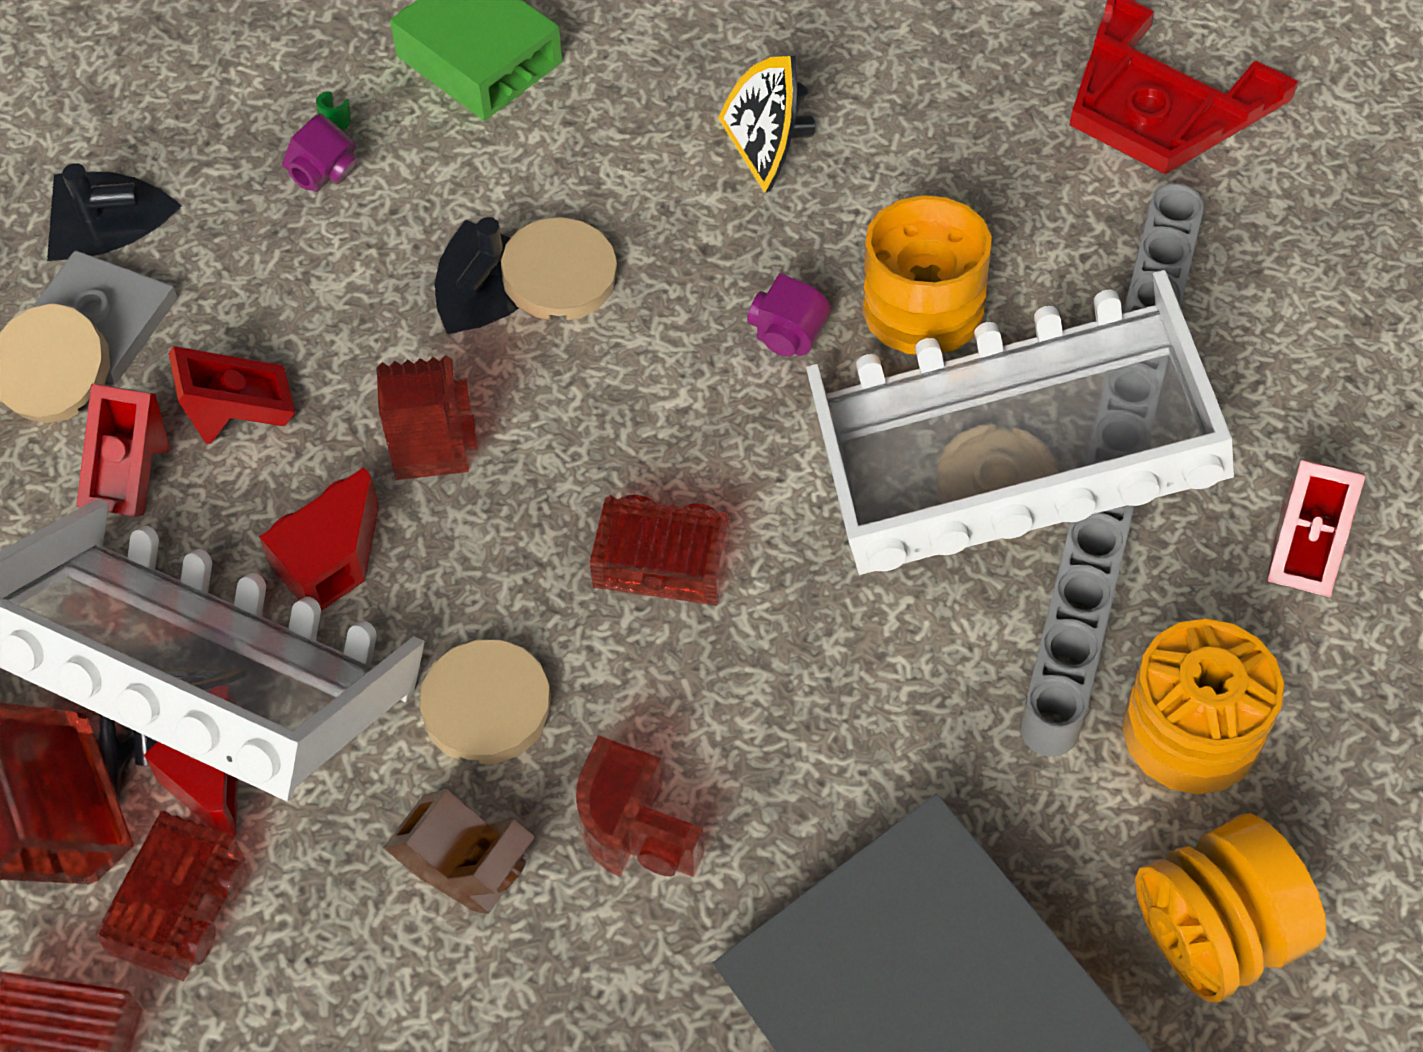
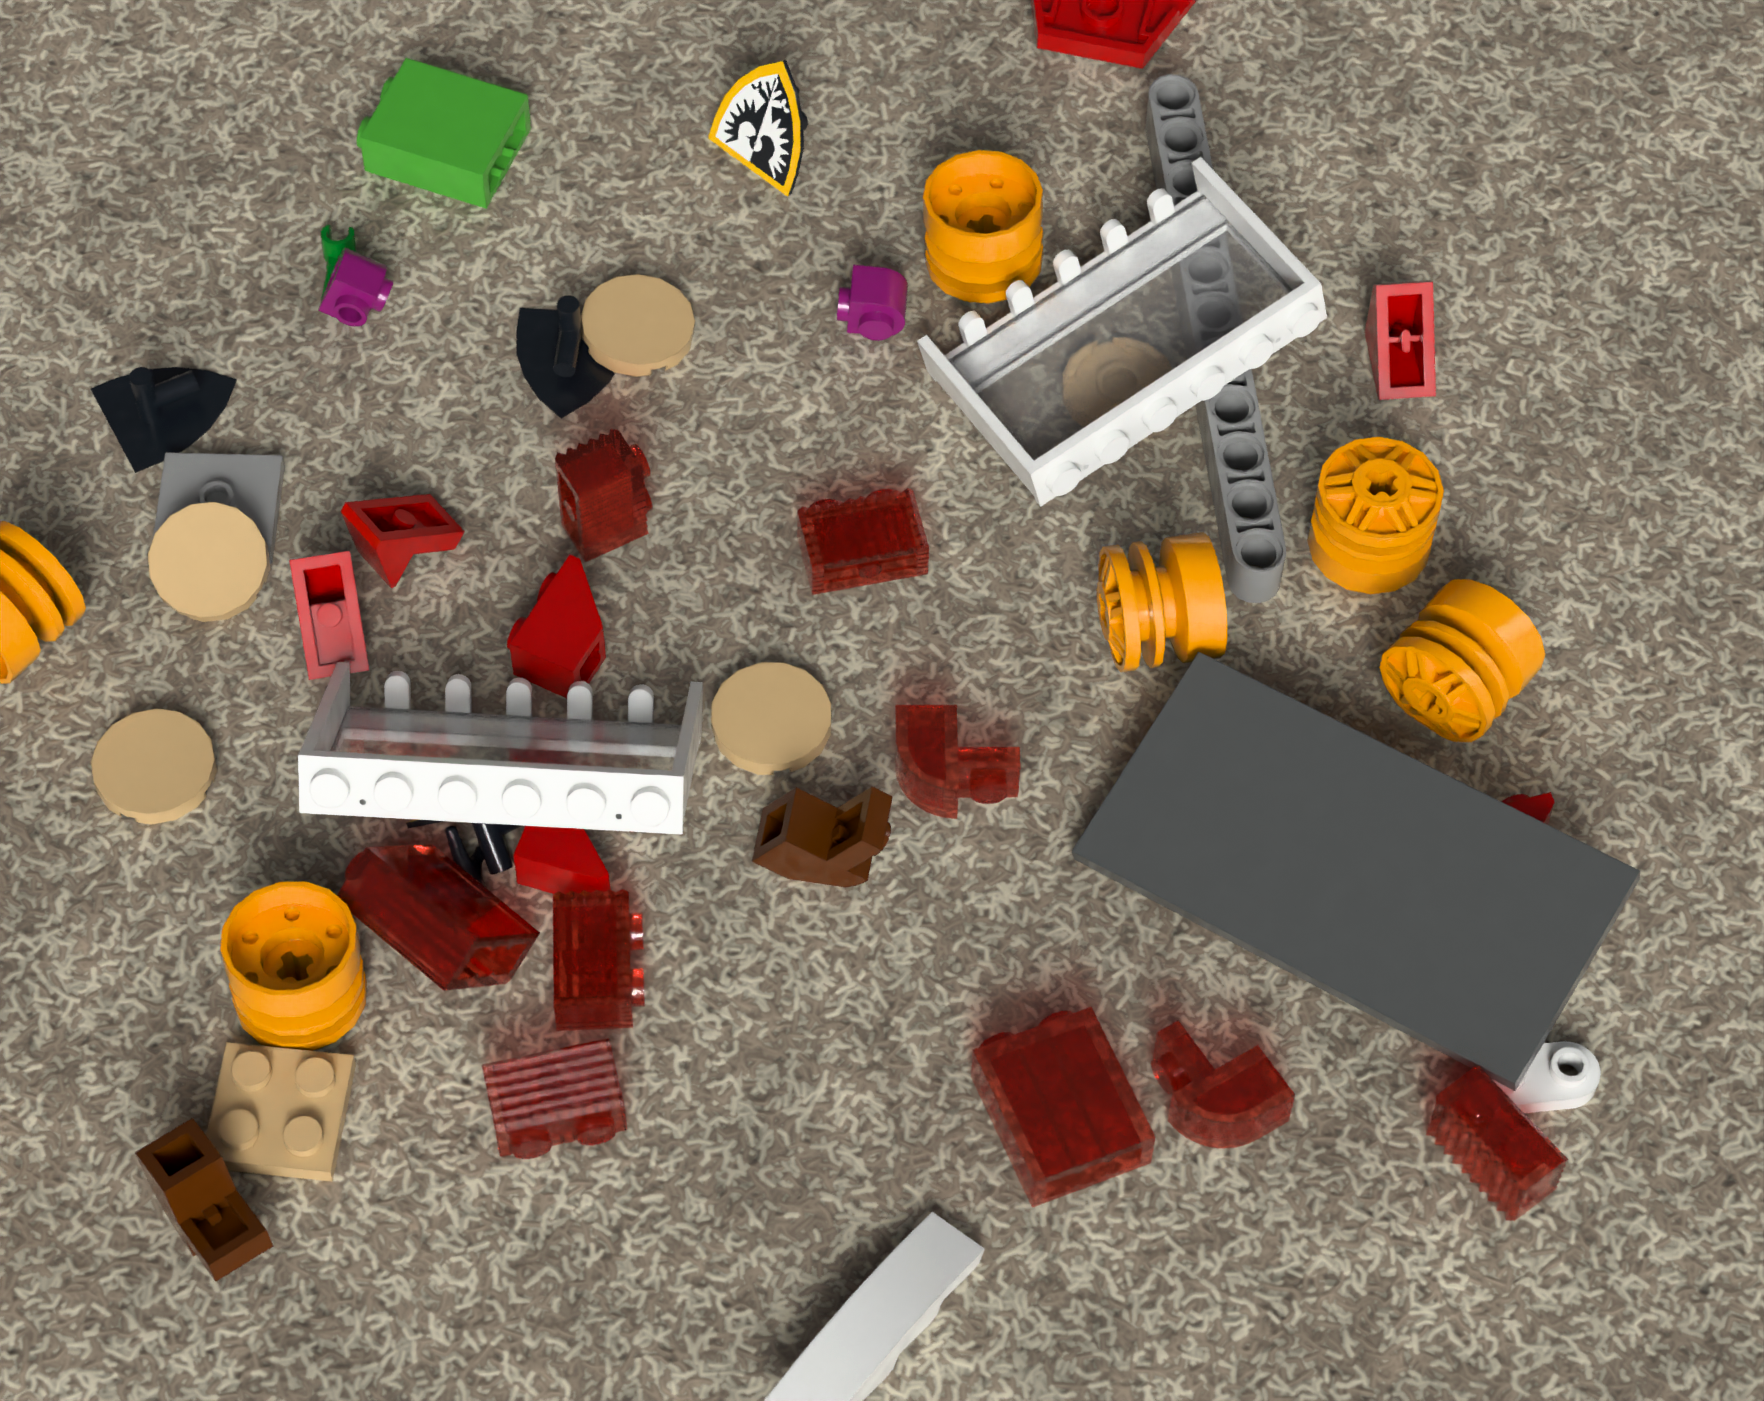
camera: 25 degrees left, 0 degrees up
none -> light orange wheel [1096,532,1227,672]

